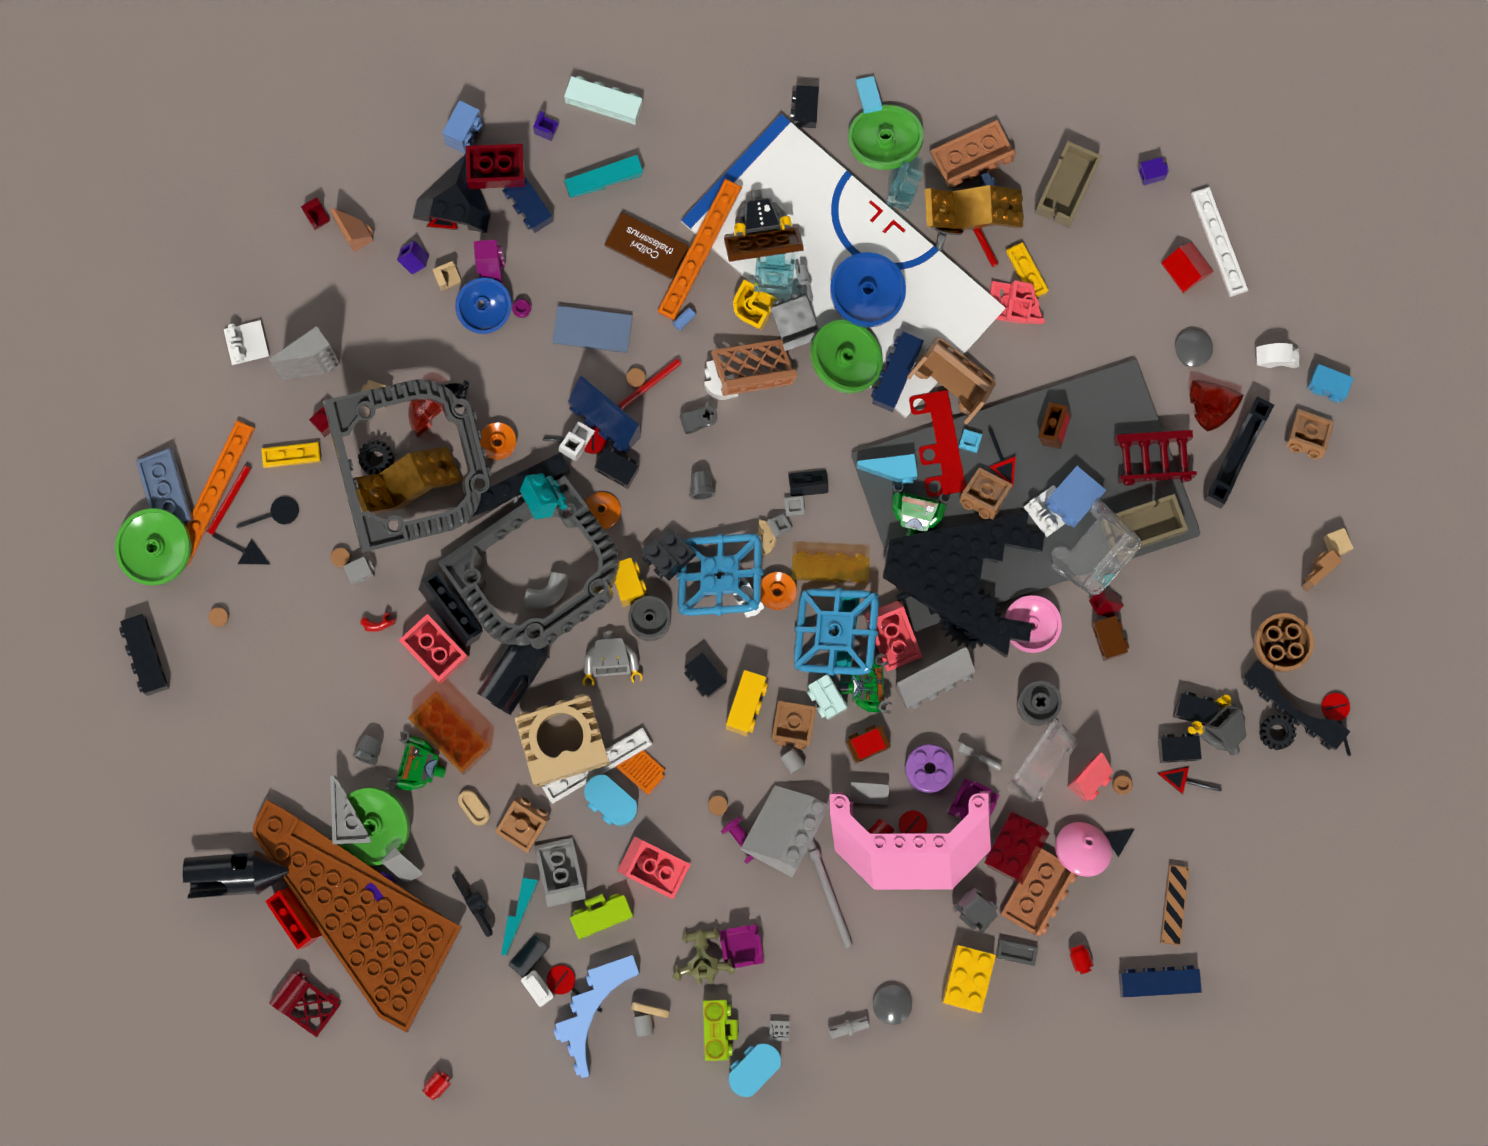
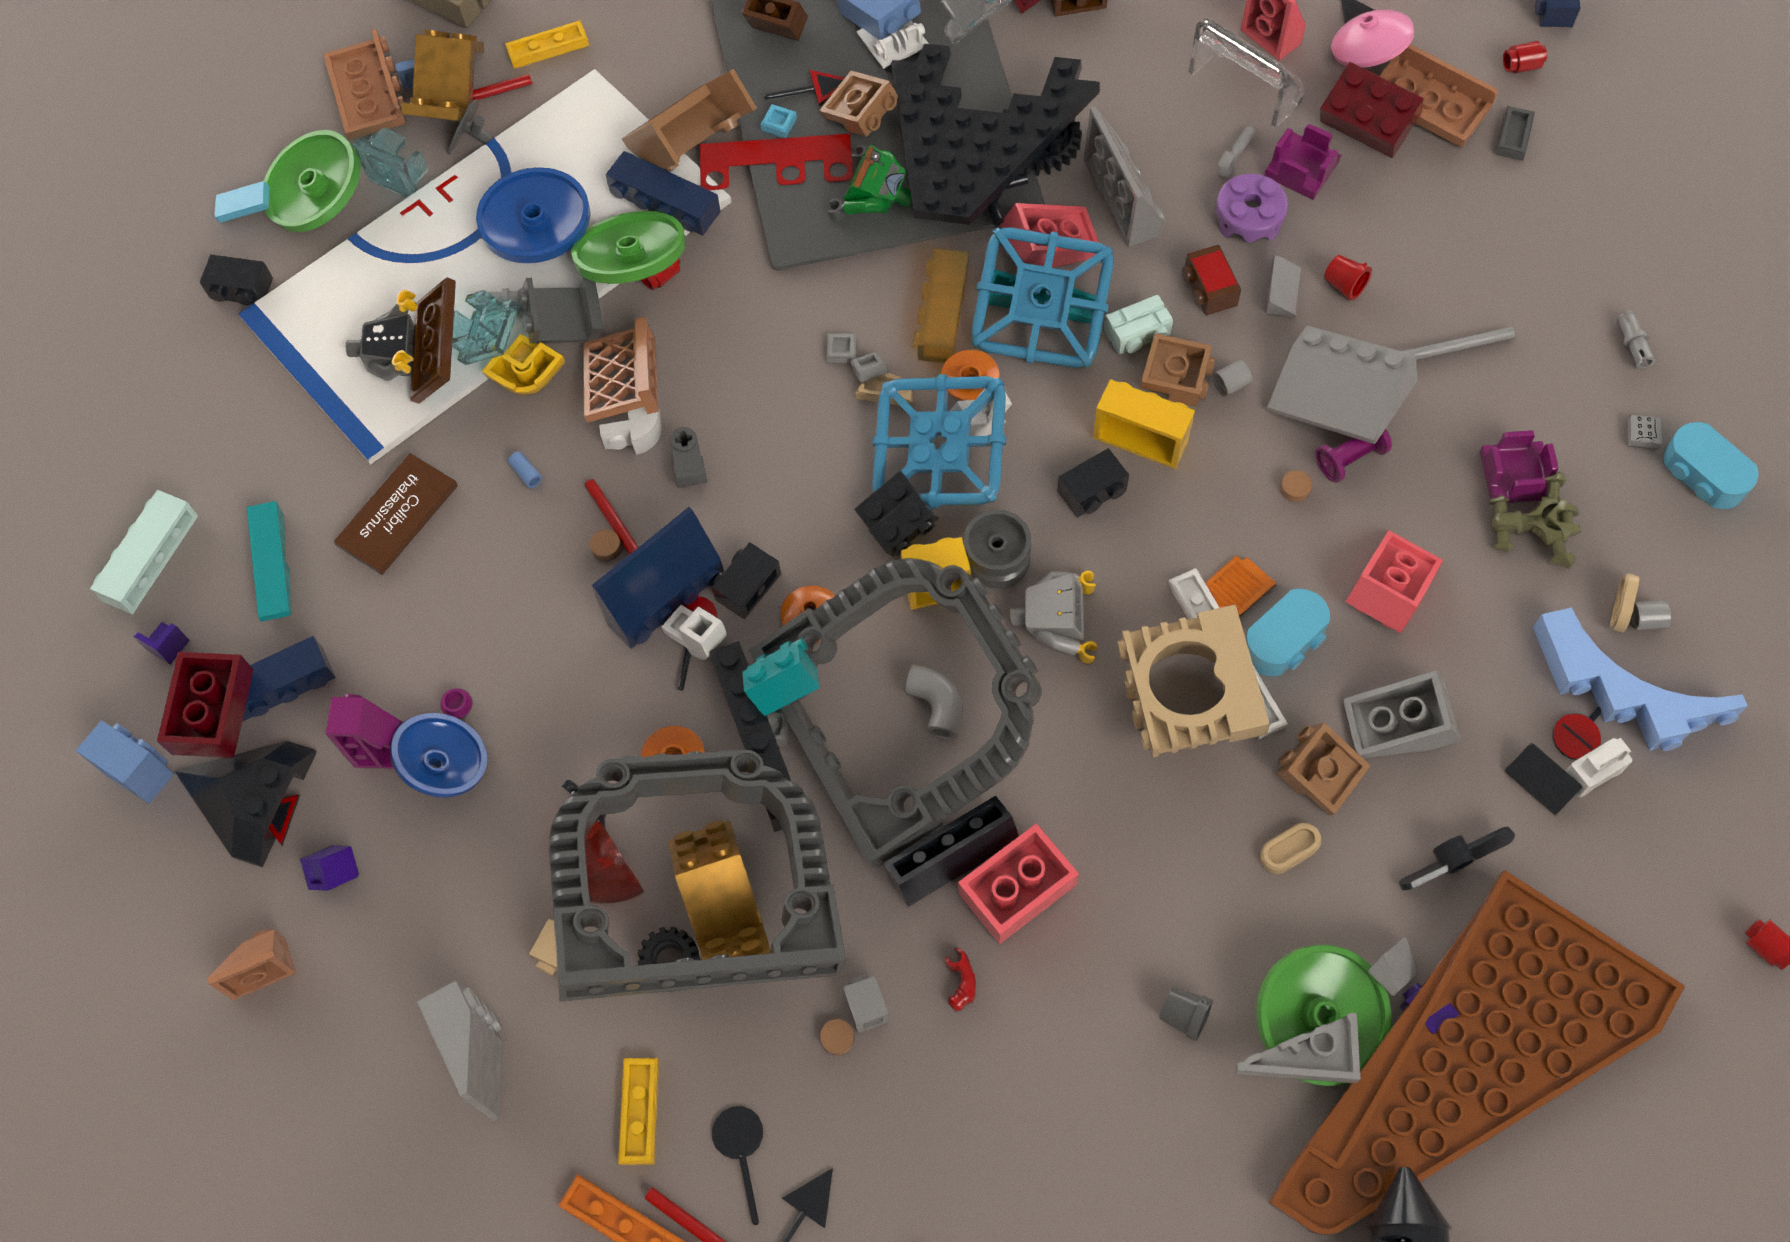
camera: 75 degrees left, 15 degrees down
white hinge [224,320,269,365] -> none
red brick [265,888,322,950] -> none
dark red piece [269,970,340,1038] -> none
dark red panel [301,197,330,230] -> none
dark red brick [309,407,331,438] -> none
green torso [387,731,446,791] -> none
clear orange brick [408,691,492,776] -> none
tan panel [432,261,461,291] -> none
black piece [476,634,550,716] -> none
teal slope [501,878,539,956] -> none
sand blue tile [552,306,632,353] -> none
lime piece [570,893,633,940] -> none
orange tile [657,179,742,321] -> none
dark grey piece [689,471,716,500] -> none
lime piece [703,1000,738,1061] -> none
black slope [788,470,828,497] -> none
bright pink windscreen [830,791,991,890] -> none
torso [840,654,892,714] -> none
medium azure slope [857,454,917,484] -> none
dark grey dish [873,985,912,1025] -> none
red piece [898,810,927,833] -> none
yellow piece [942,945,996,1013] -> none
dark grey brick [953,888,998,934] -> none
coral slope [989,280,1045,324] -> none
bright pink dish [1004,595,1062,653] -> none
dark grey wheel [1016,681,1062,726] -> none

